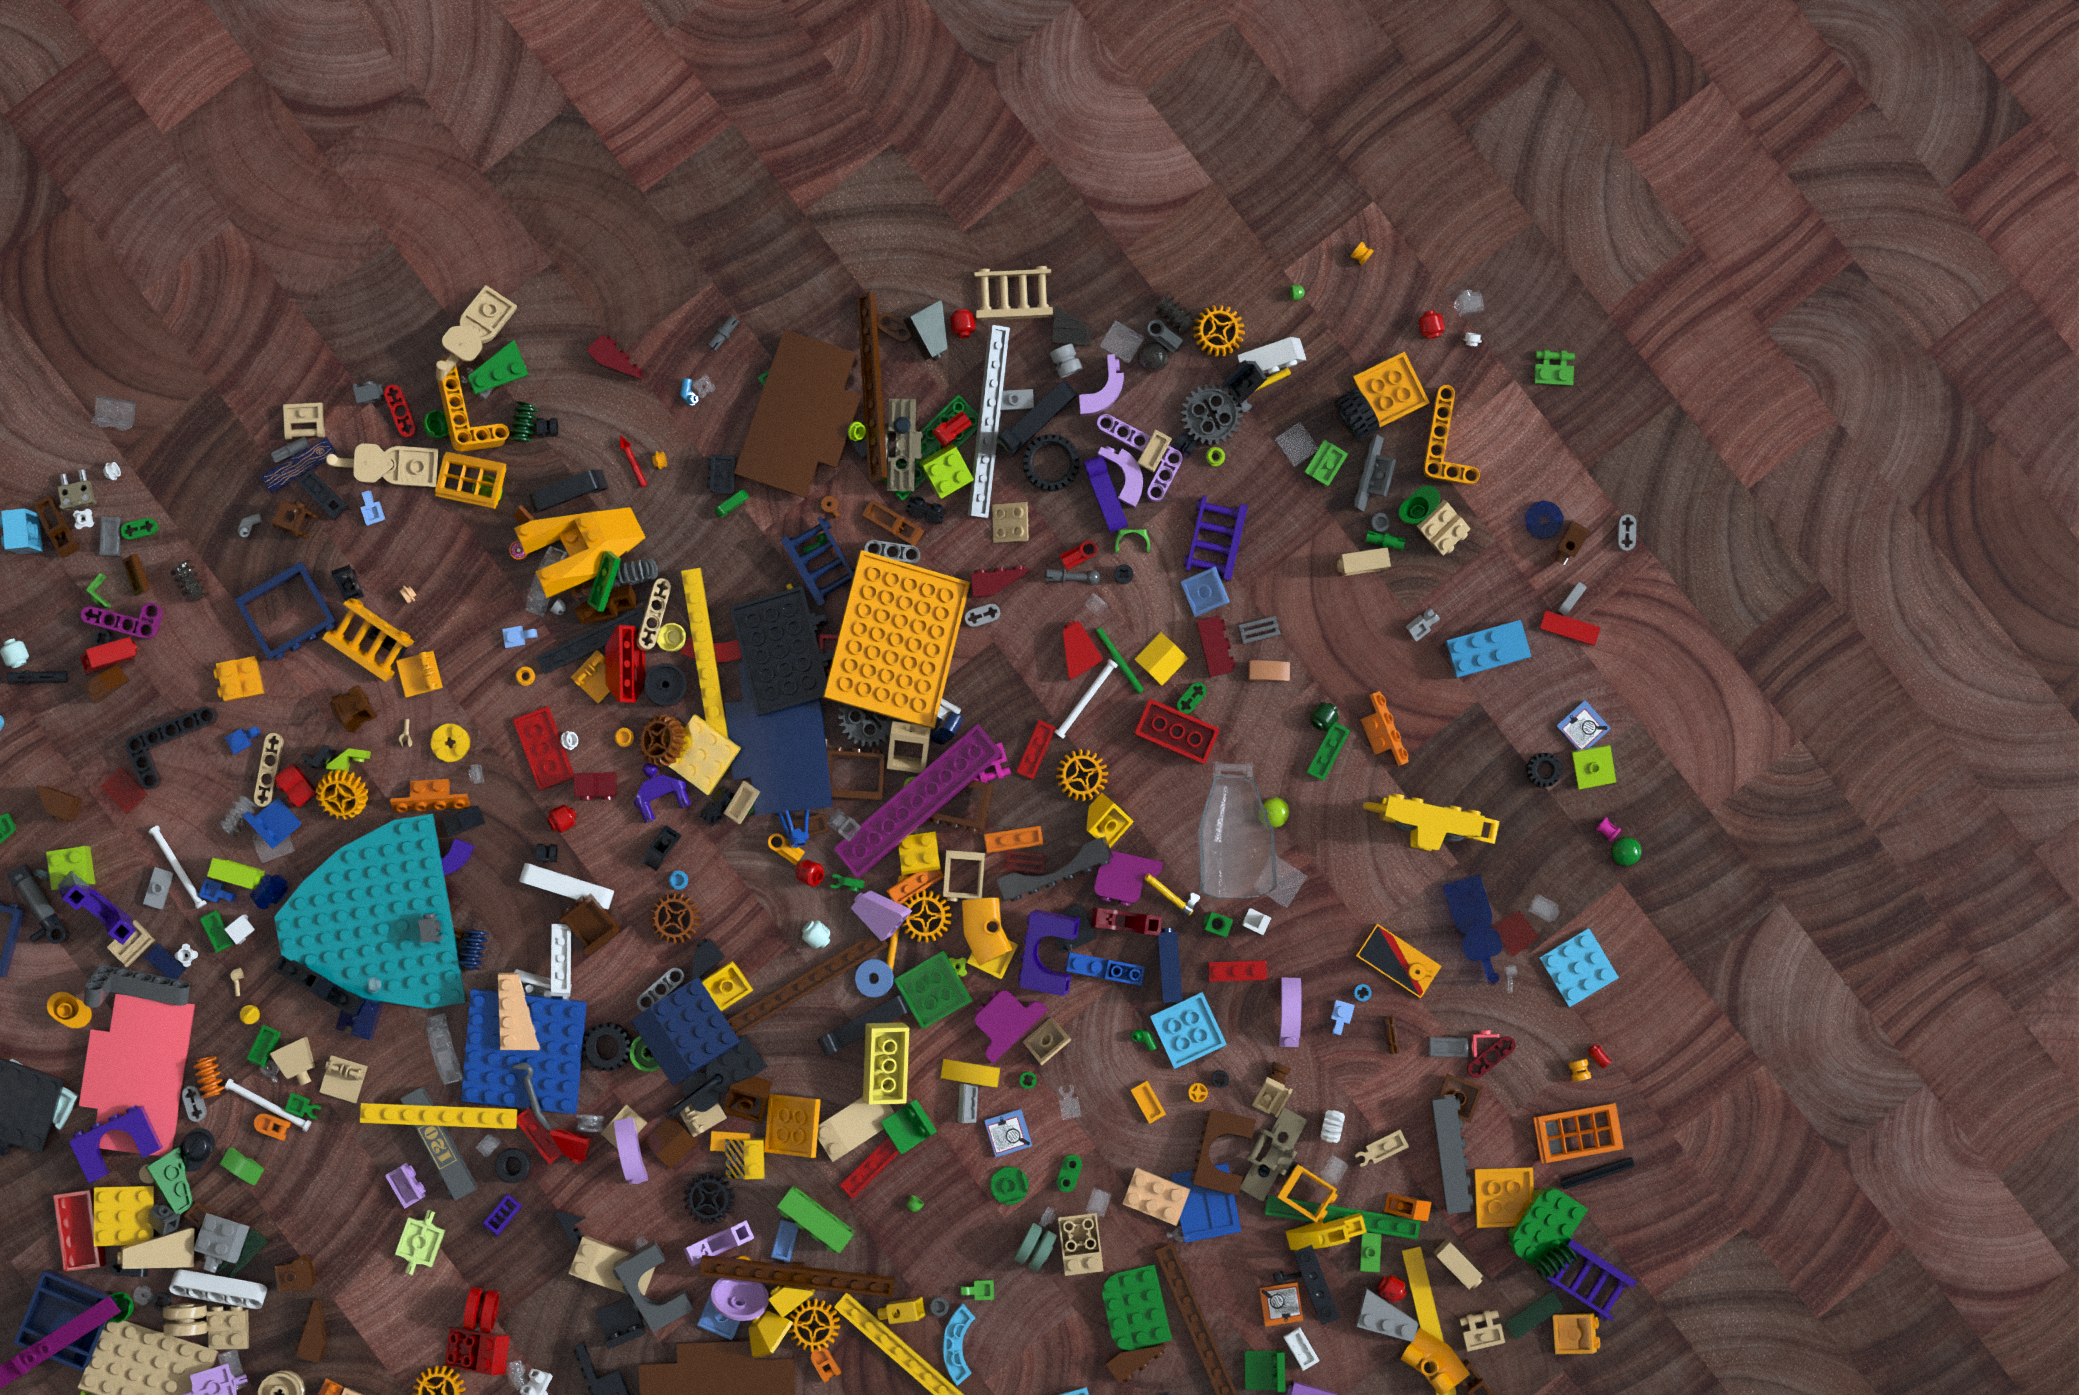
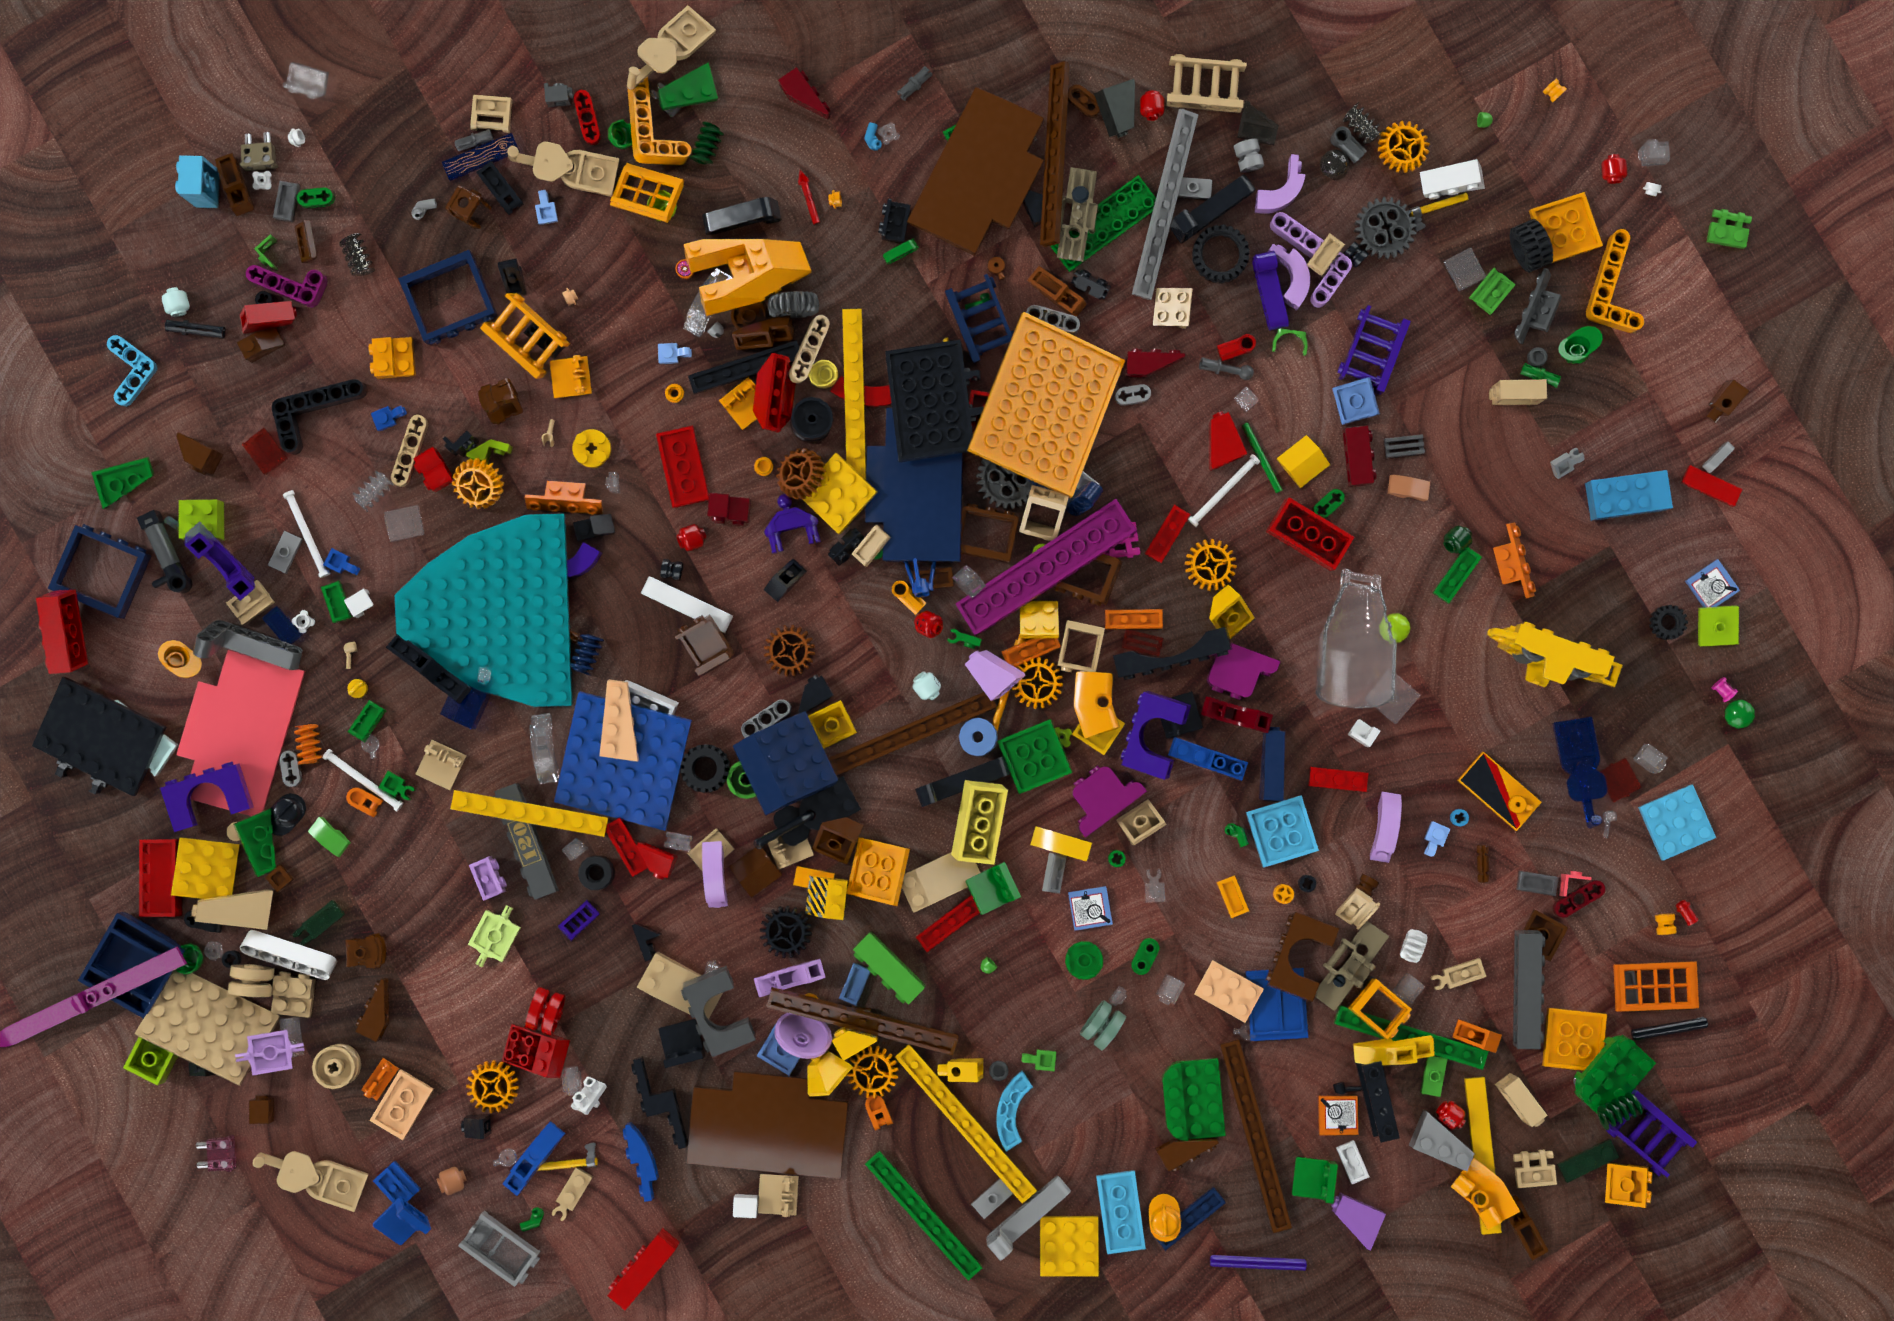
camera: 10 degrees right, 0 degrees up
dark grey brick [148,1204,180,1236] -> none
light grey hinge [194,1213,249,1273] -> none
lime window [207,858,266,889] -> none
blue bracket [243,798,301,849] -> none
clear blue plate [250,874,288,909] -> none
tan torso [270,1037,315,1086] -> none
dark grey brick [418,912,443,943] -> none
dark grey piece [512,1062,552,1132] -> none
dark orange slope [513,505,536,525] -> none
black wheel [537,418,558,437] -> none
white plate [551,924,571,996] -> none
white plate [561,731,578,750] -> none
green plate [587,551,621,612] -> none
dark azure plate [669,871,688,890] -> none
lime plate [848,421,866,441] -> none
lime brick [918,444,974,499] -> none
red piece [932,411,972,448] -> none
tan slope [1058,1213,1103,1276] -> none
clear piece [1100,320,1145,364] -> none
black wheel [1114,564,1133,585] -> none
yellow piece [1144,873,1200,916] -> none
green brick [1202,912,1233,938] -> none
lime plate [1206,447,1225,466] -> none
black bracket [1220,360,1267,403] -> none
tan plate [1417,500,1470,556] -> none
clear blue plate [1525,500,1564,539] -> none
light grey beam [1617,514,1637,551] -> none

